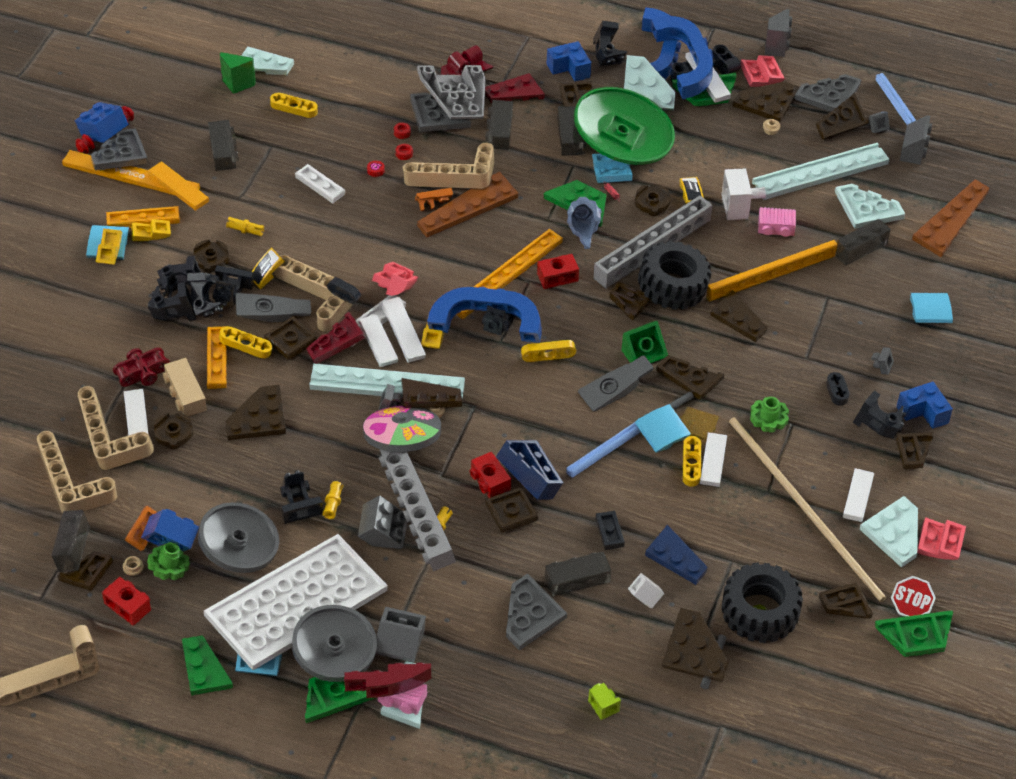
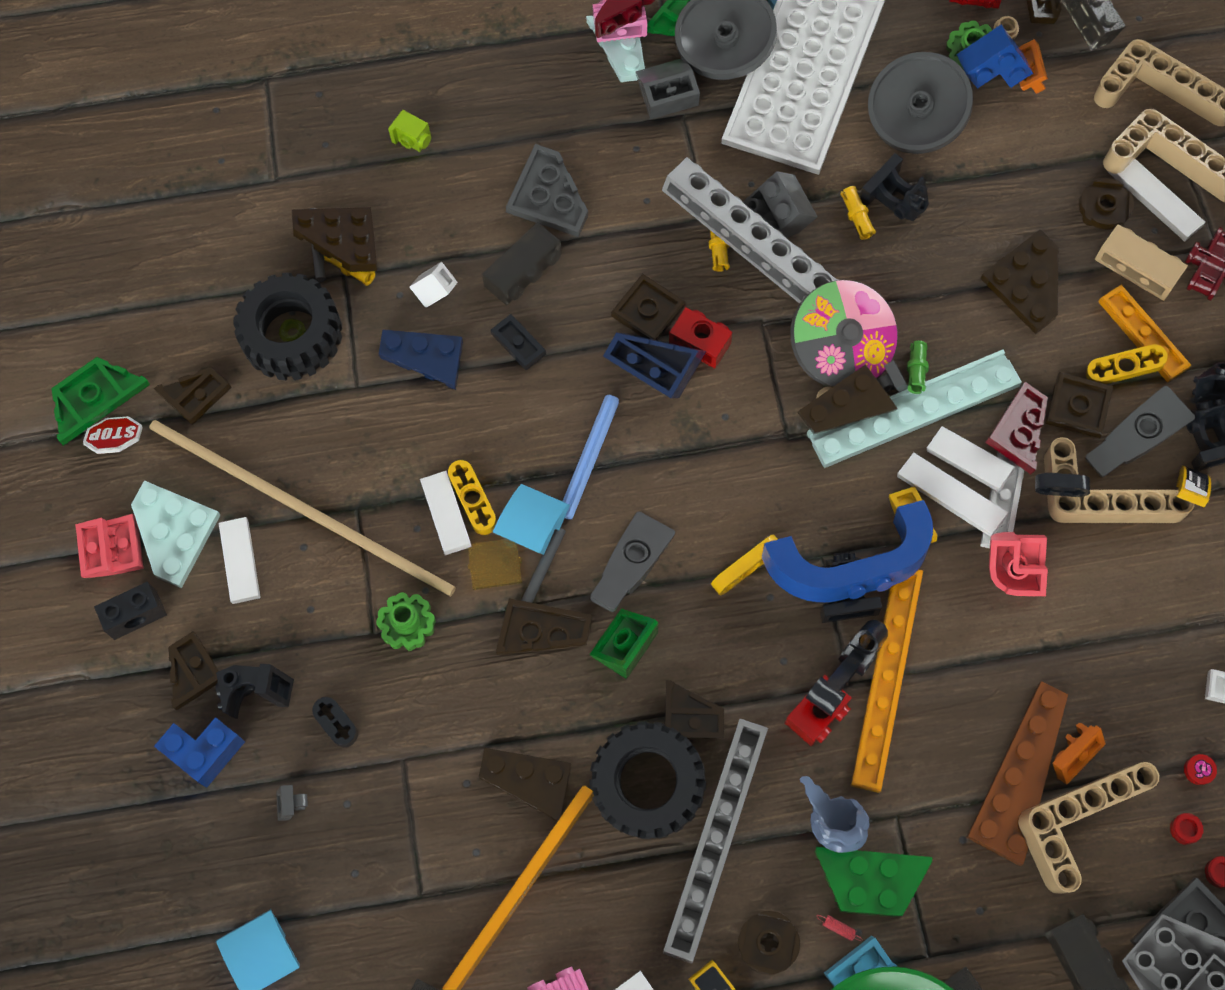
camera: 155 degrees right, 20 degrees up
none -> black brick [94,581,167,640]
none -> black piece [806,620,888,716]
none -> bright green pin [907,340,929,394]

